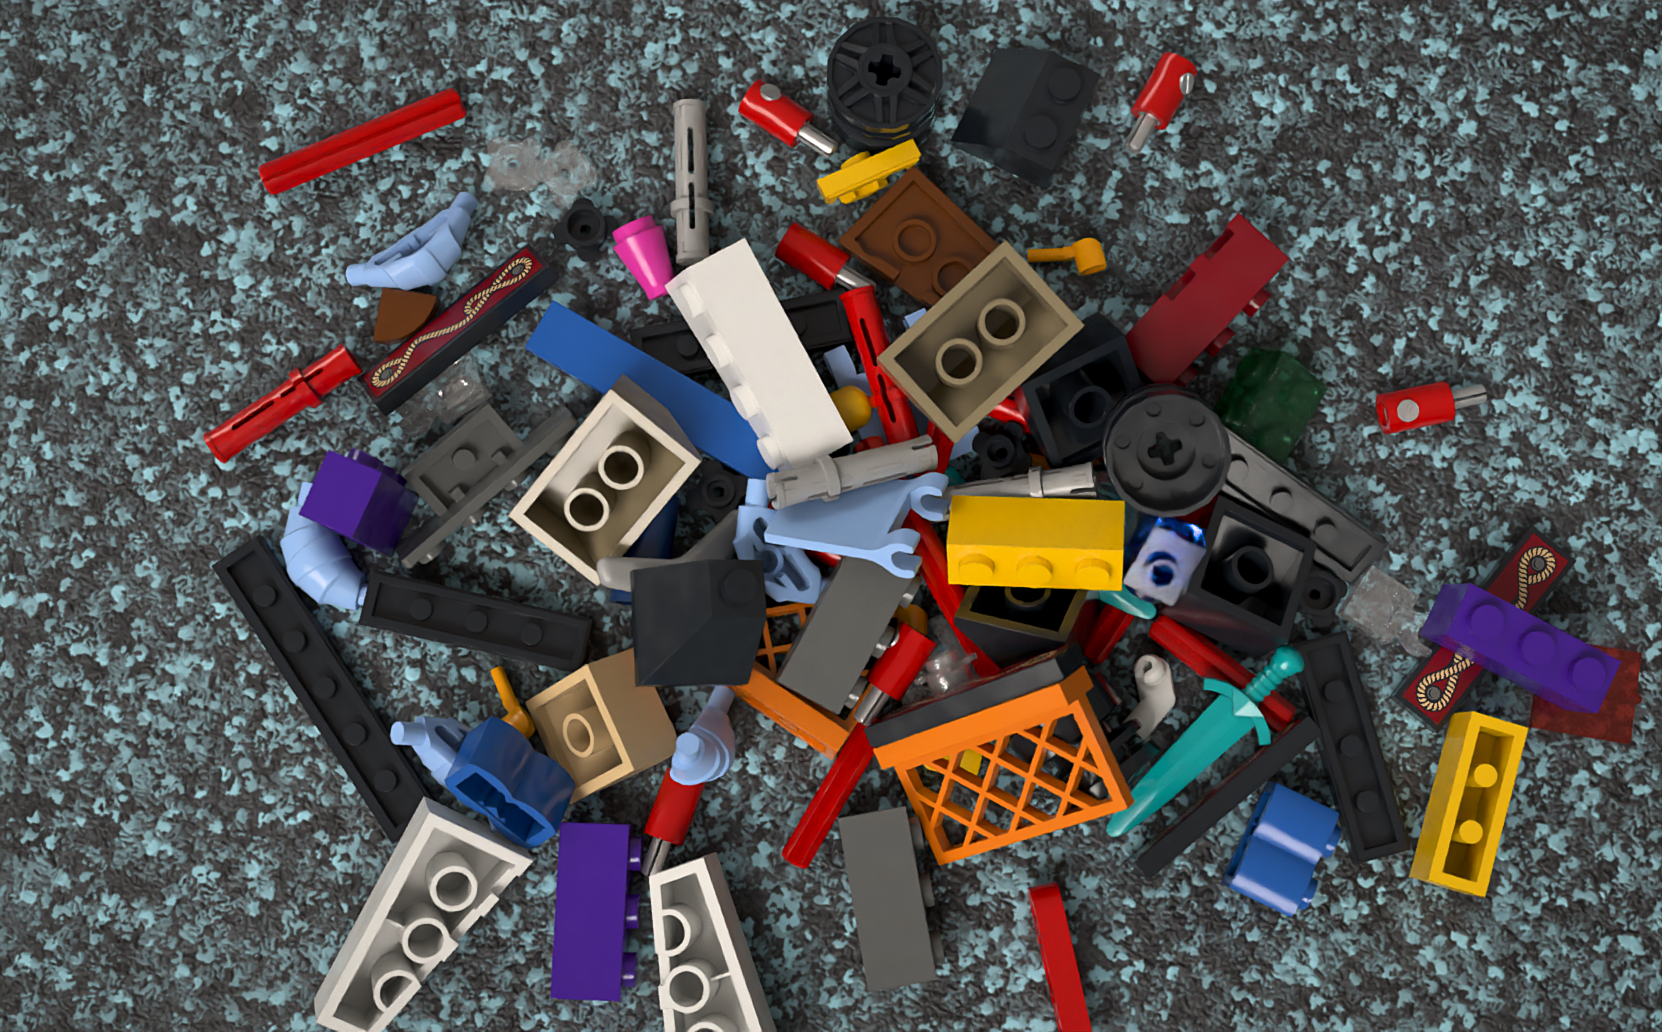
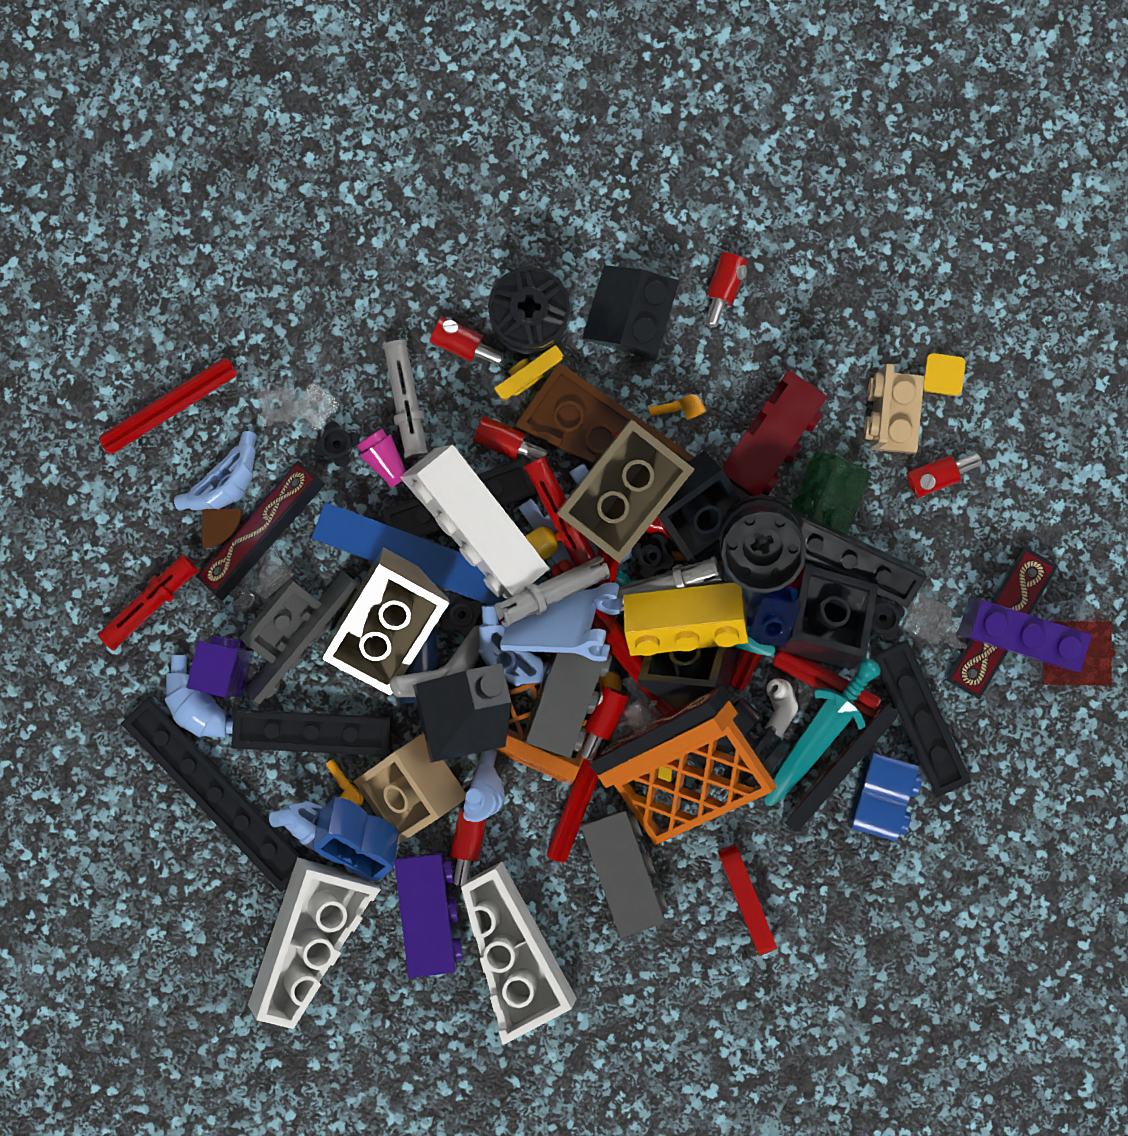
camera: 10 degrees left, 5 degrees up
yellow brick [1409,711,1528,897] -> none
none -> tan bracket [864,364,924,454]
none -> yellow piece [923,353,966,396]

